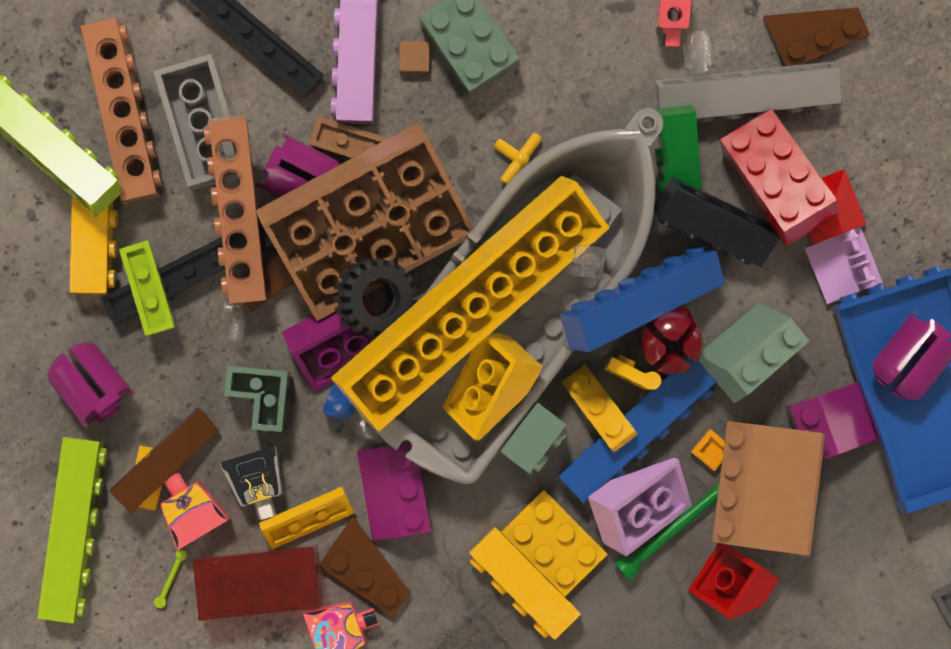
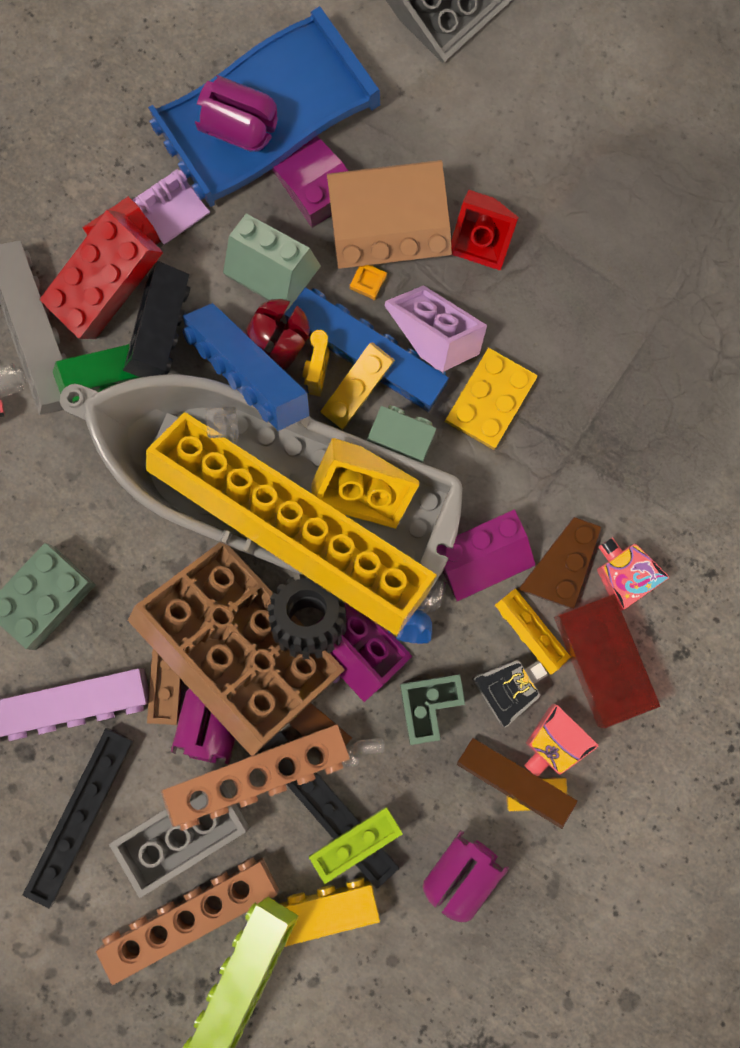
camera: 105 degrees left, 5 degrees down
lime brick [37,437,107,624] -> none
lime hinge [154,549,187,608] -> none
medium nougat tile [399,41,430,73] -> none
yellow brick [469,526,581,640] -> none
yellow piece [494,133,542,185] -> none
green piece [614,484,719,581] -> none

